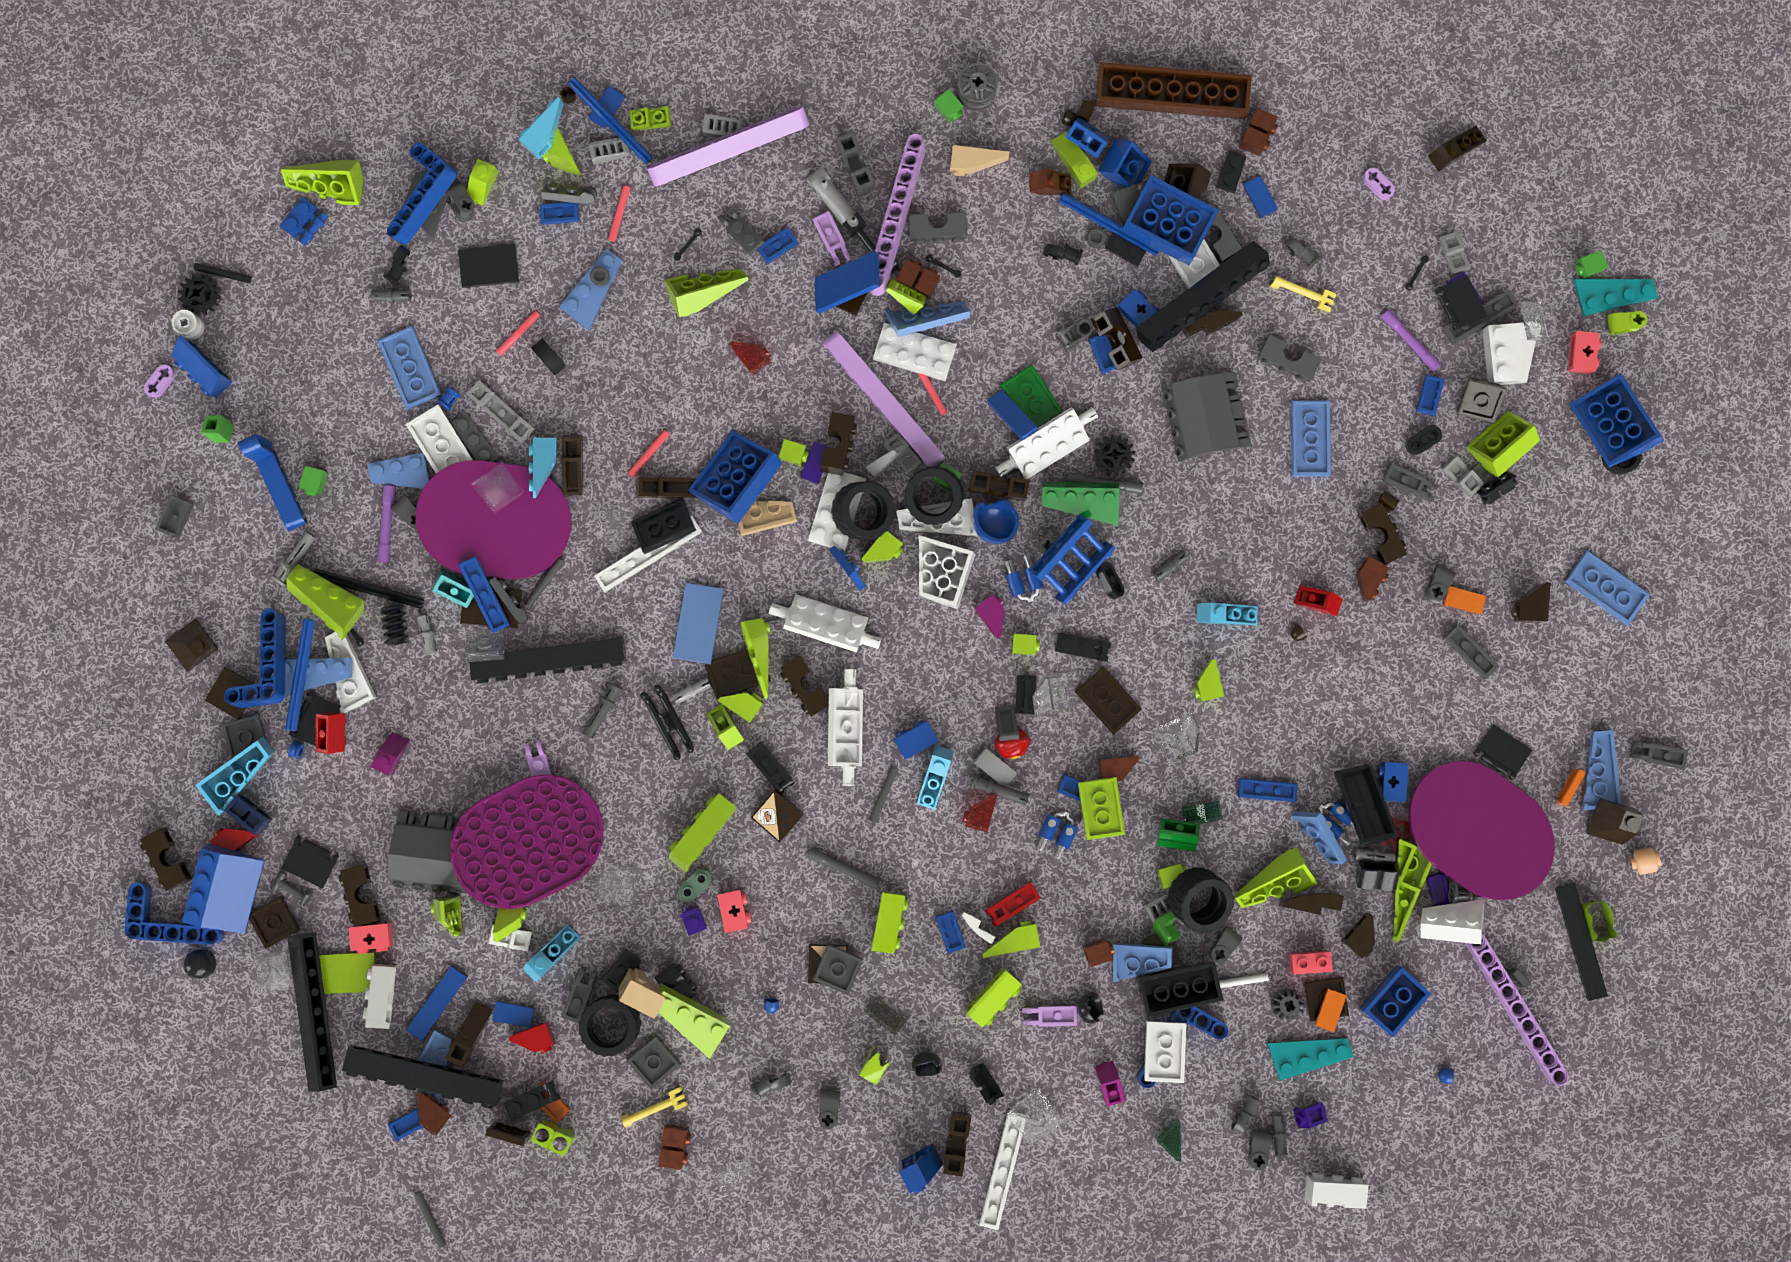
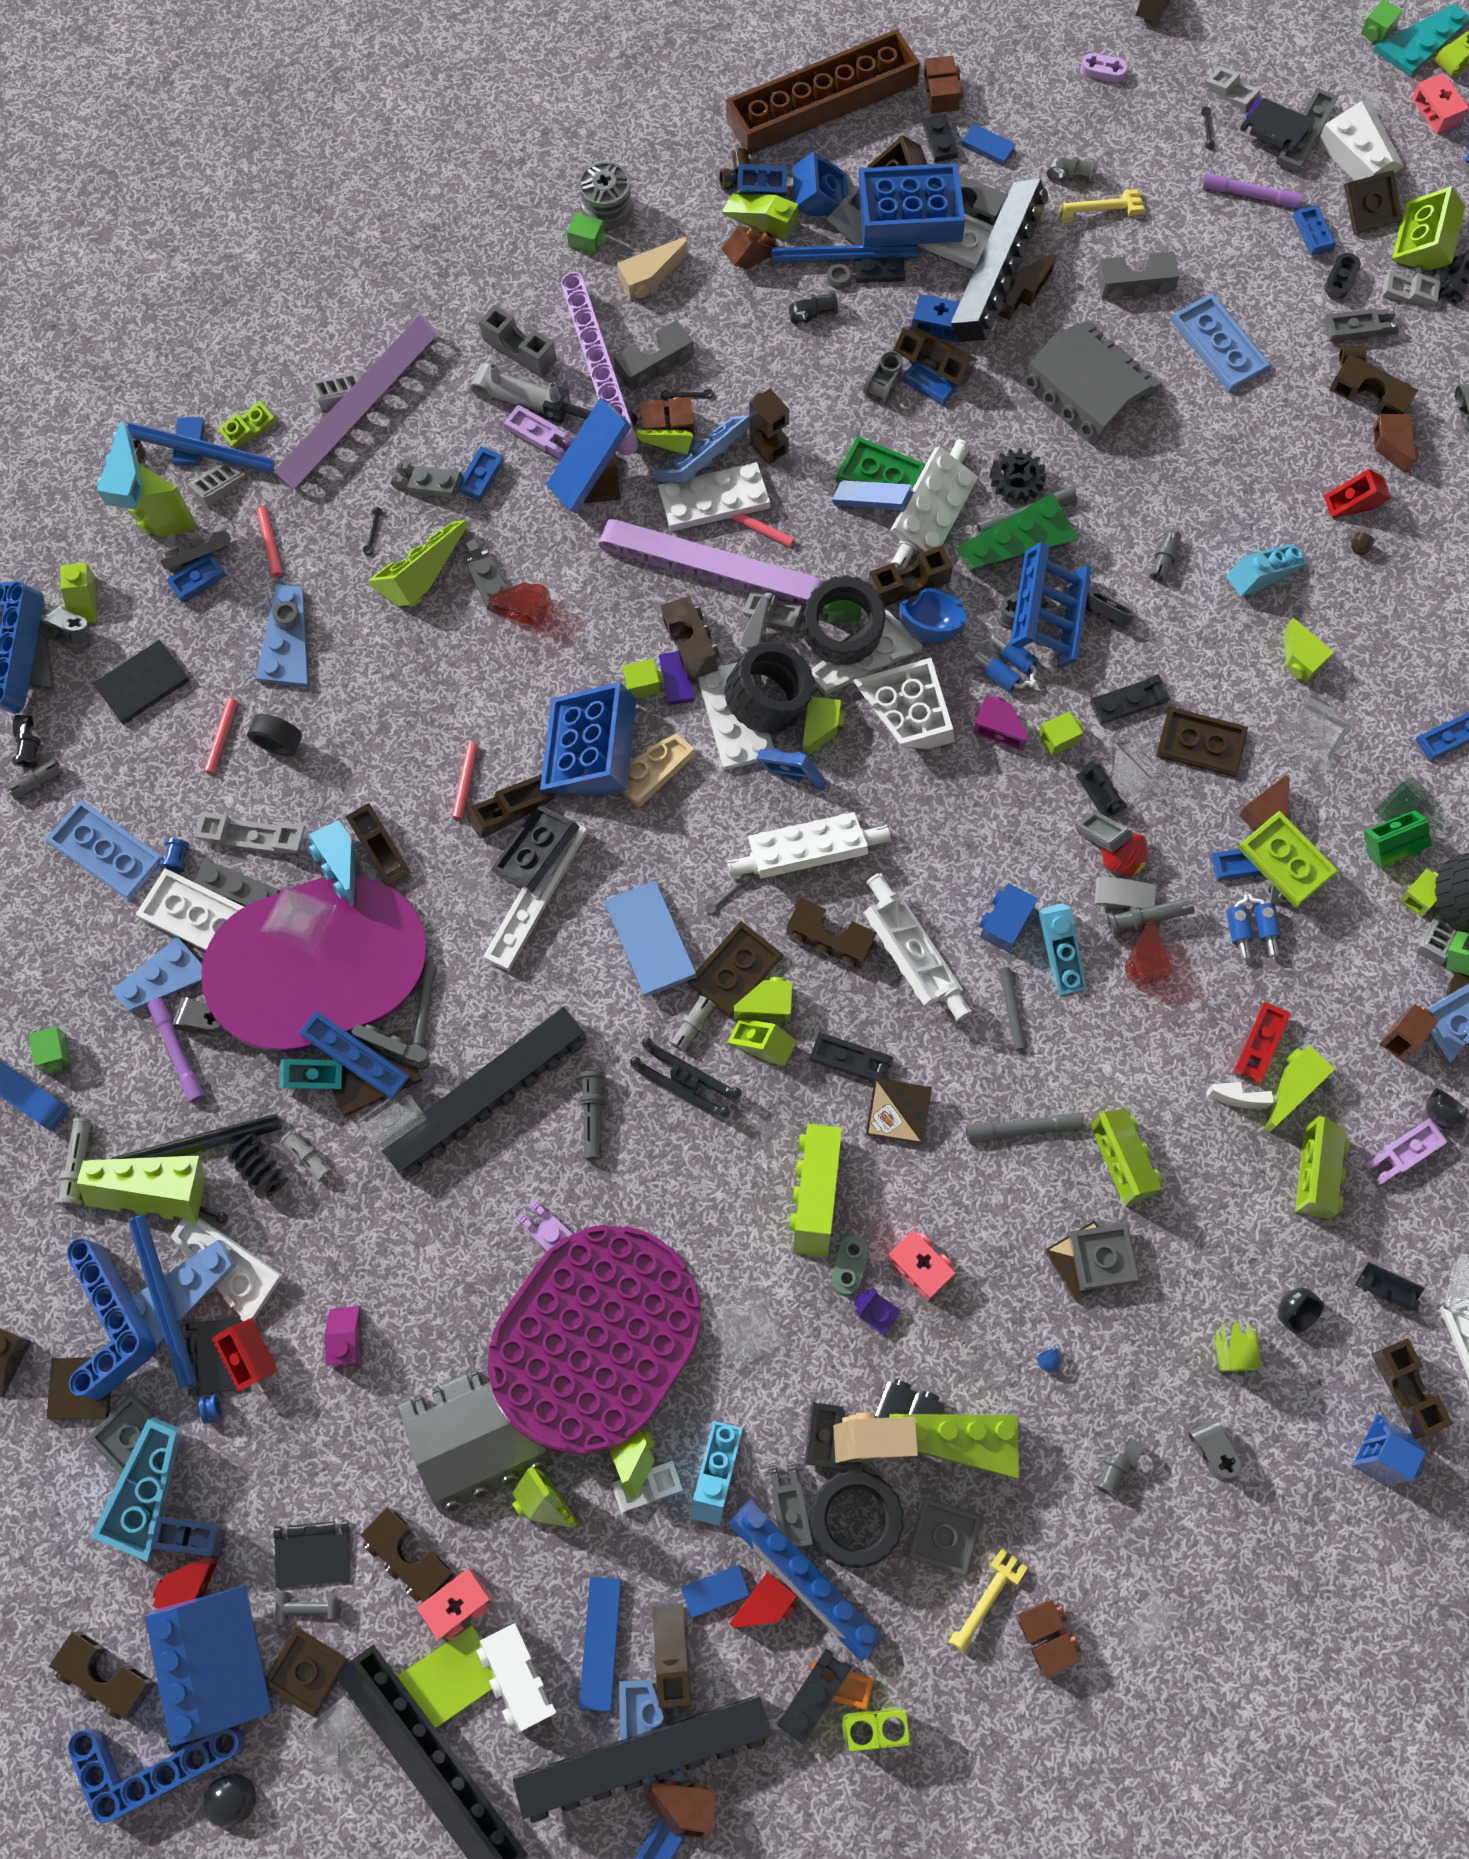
camera: 30 degrees left, 15 degrees down
dark brown tile [485,1122,531,1146] -> none
lime wedge [740,618,771,700] -> none
clear smoke tile [864,997,907,1036] -> none
blue plate [935,910,966,954] -> none
none -> dark grey hinge [465,539,511,610]
none -> blue plate [729,1499,882,1662]
none -> dark brown arch [749,388,790,465]

